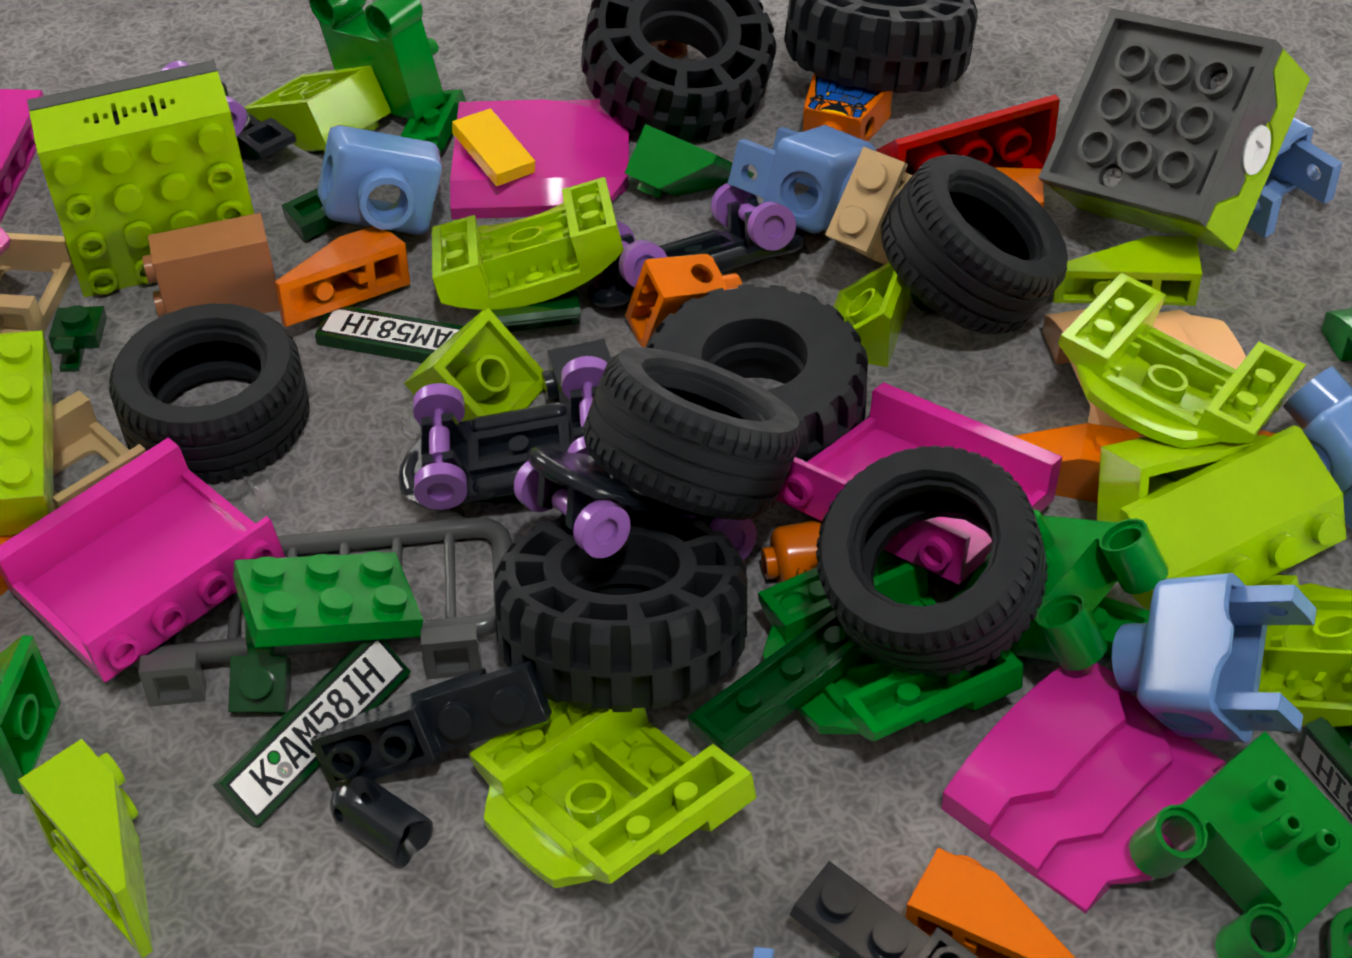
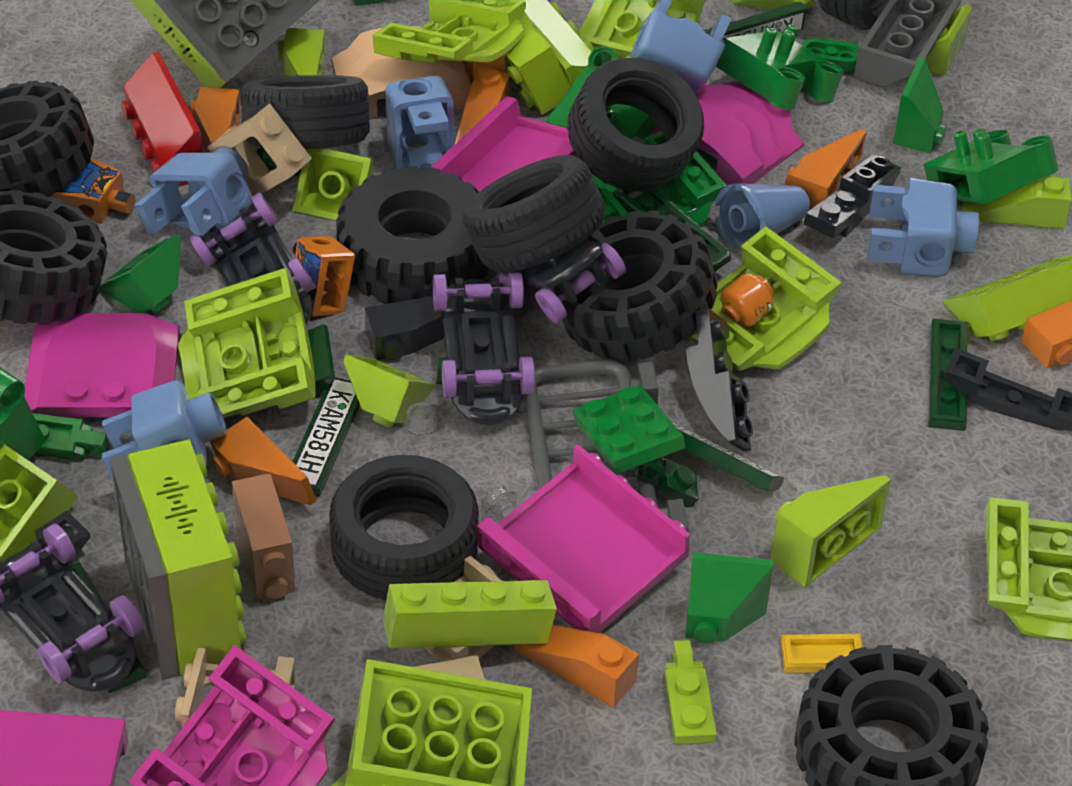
camera: 95 degrees left, 0 degrees up
dark green plate [48,305,107,372] -> none
black piece [330,776,433,867] -> none
yellow tile [452,108,535,186] -> none
none -> medium blue piece [386,76,454,170]
none -> medium blue cone [715,183,810,248]
none -> orange head [721,274,774,327]

